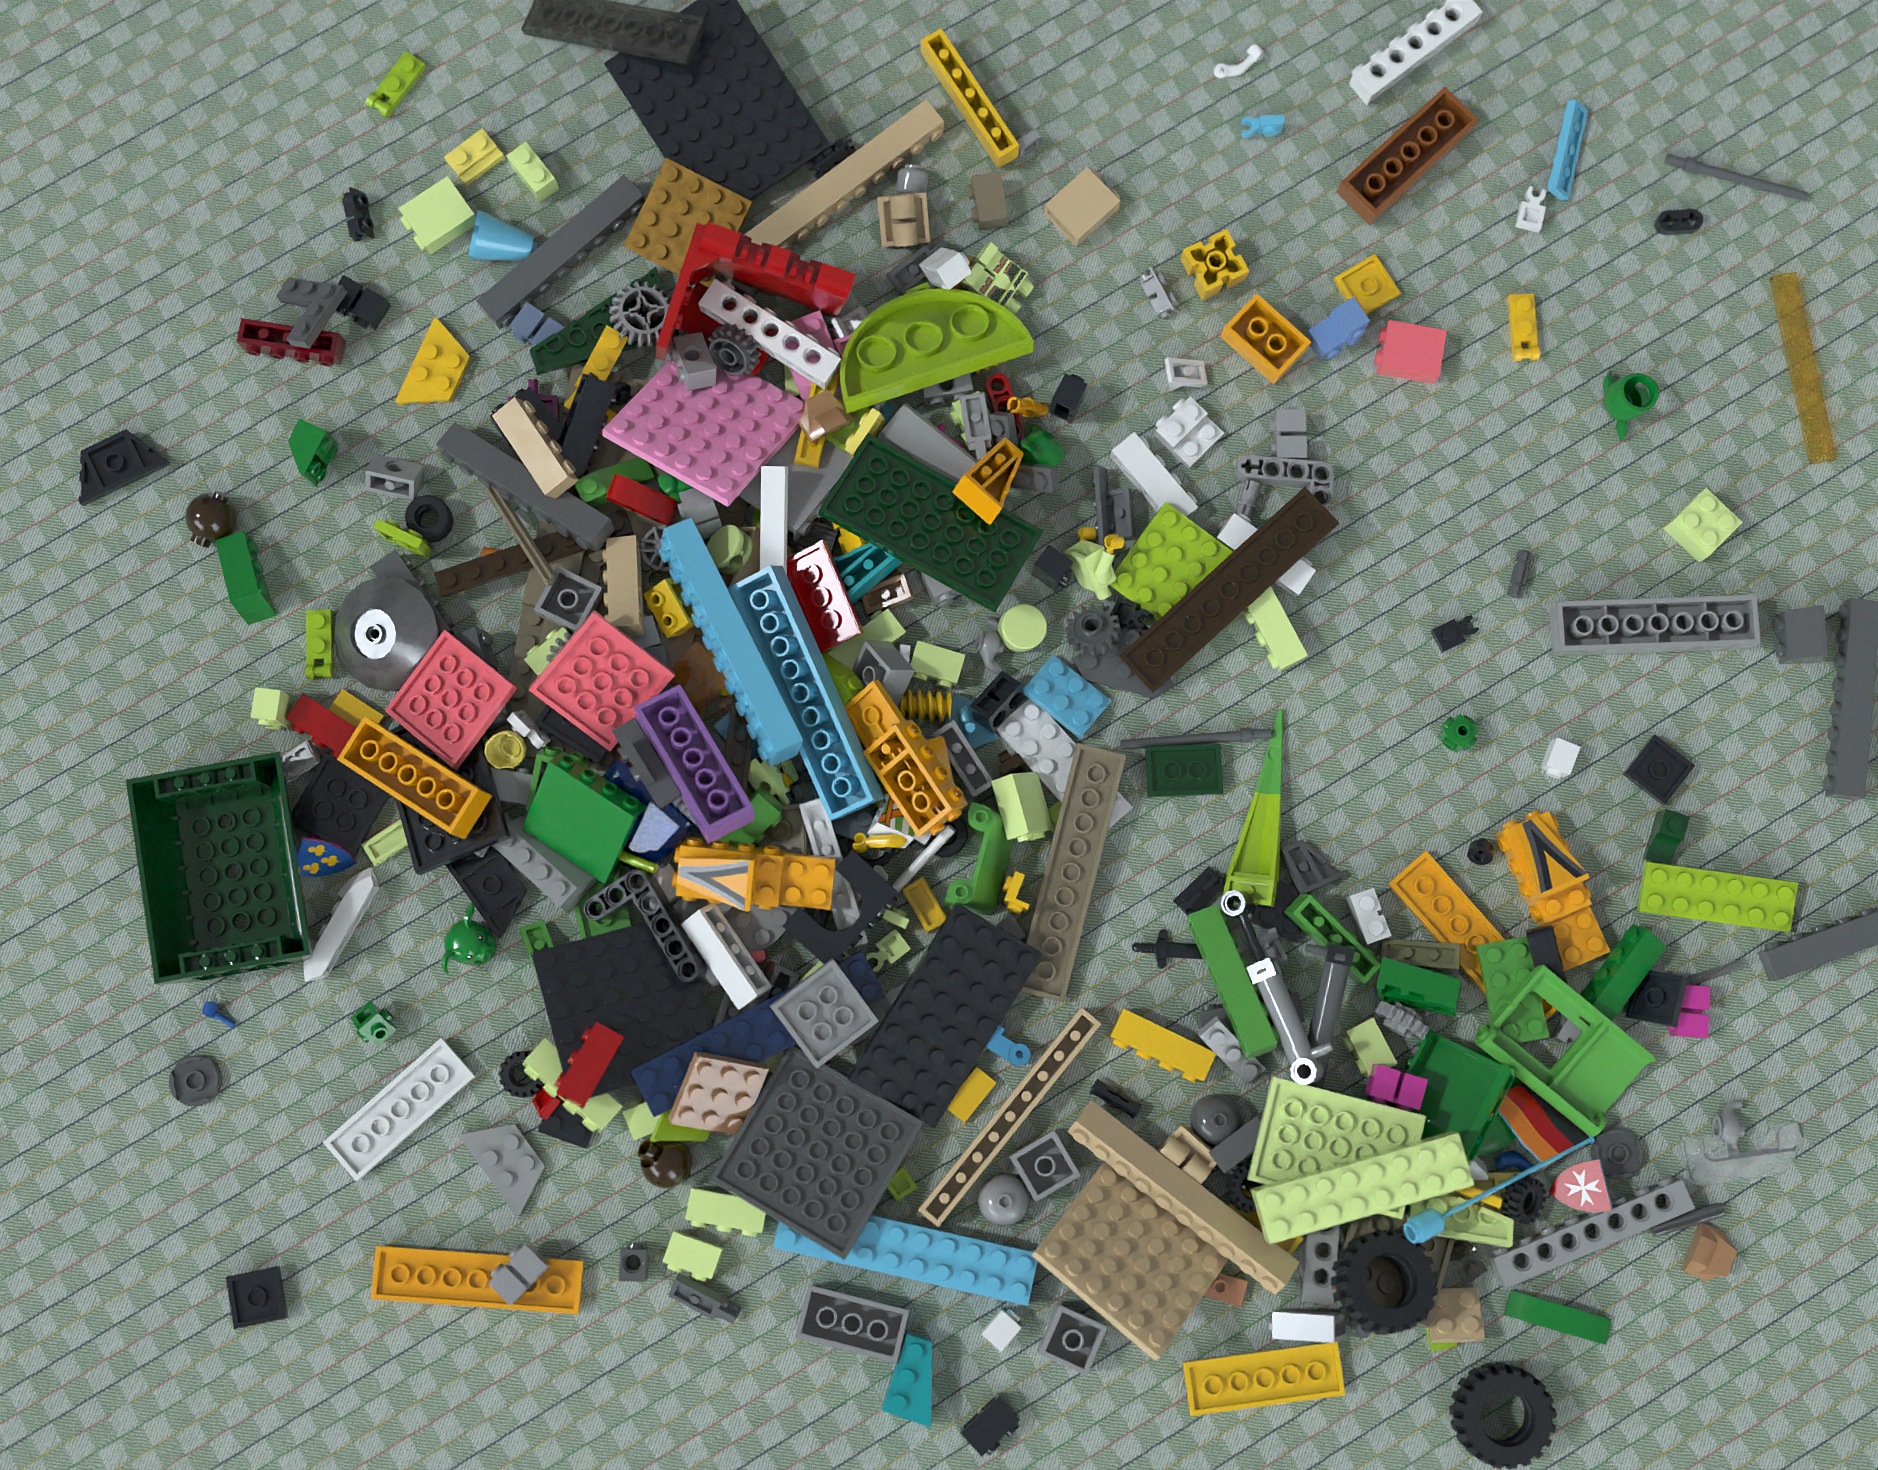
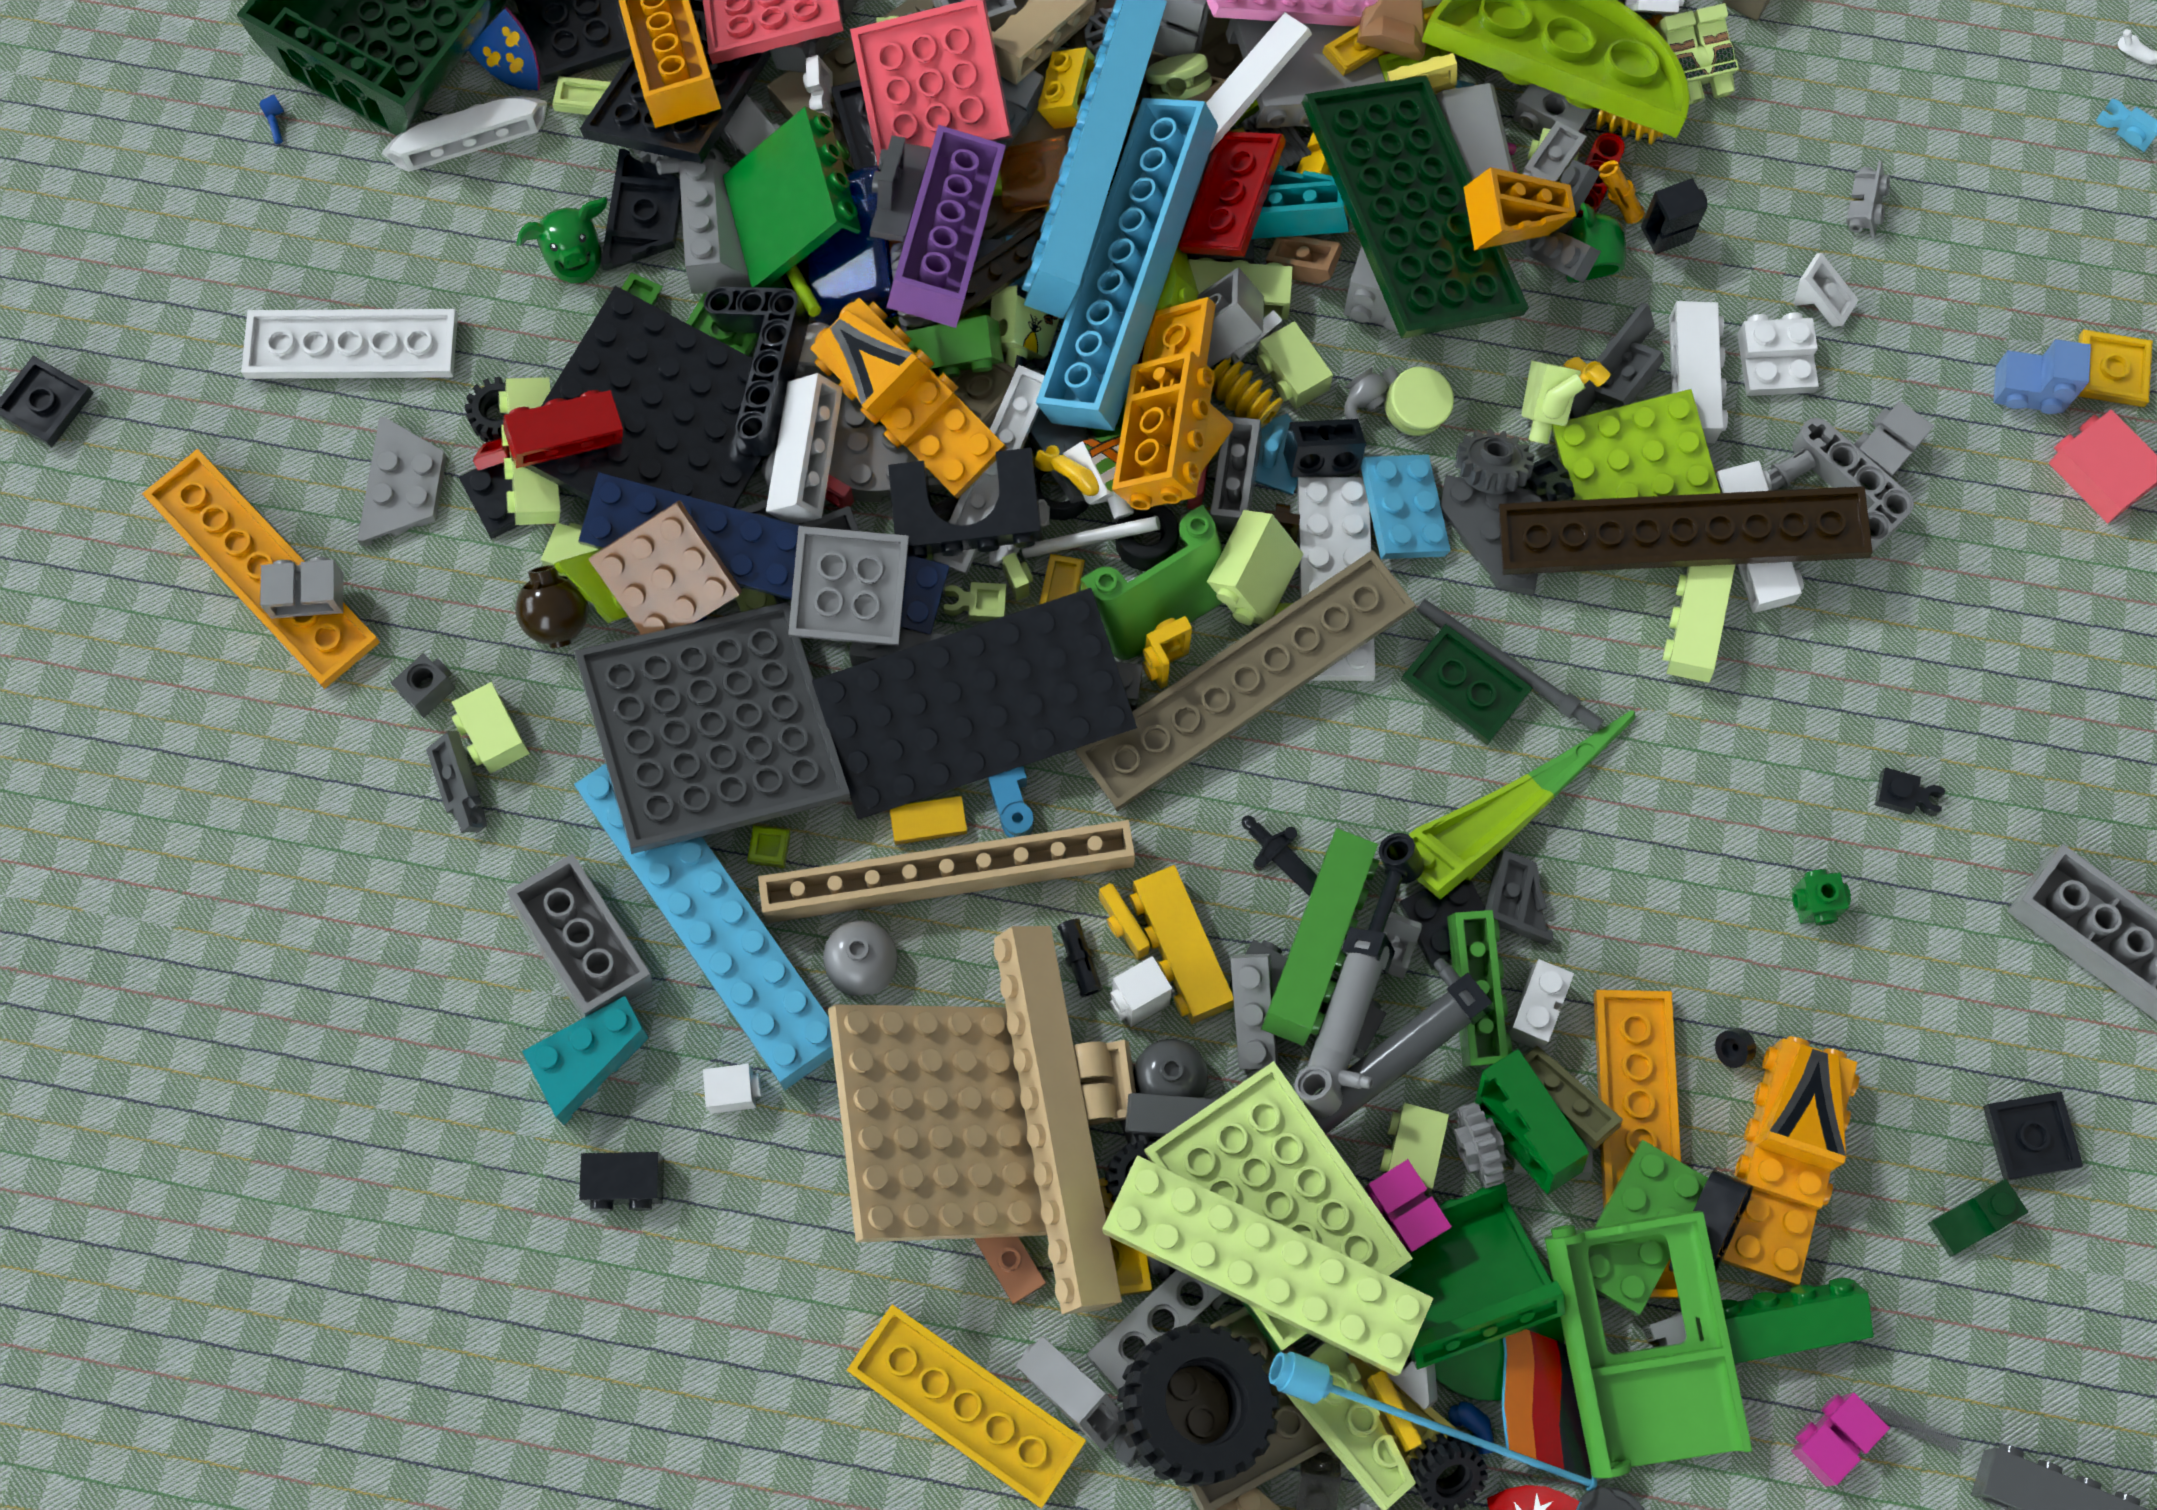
camera: 45 degrees right, 10 degrees down
dark grey tile [169,1055,222,1106] -> none
green brick [350,1001,397,1047] -> none
light yellow hair [484,730,527,769] -> none
yellowish green brick [685,1187,767,1237] -> none
light grey brick [1008,1129,1081,1202] -> none
black brick [1032,545,1074,592] -> none
light grey brick [1037,1302,1108,1376] -> none
tan brick [1043,167,1121,247] -> none
black hinge [1173,866,1225,916] -> none
yellow brick [1180,229,1249,301] -> none
light orange brick [1220,293,1311,385] -> none
dark grey axle [1507,550,1532,598] -> none
white brick [1540,737,1581,779] -> none
black plate [1625,970,1688,1028] -> none
lime plate [1637,861,1798,933] -> none
none -> yellow plate [1099,883,1150,960]
none -> white brick [1109,956,1172,1027]

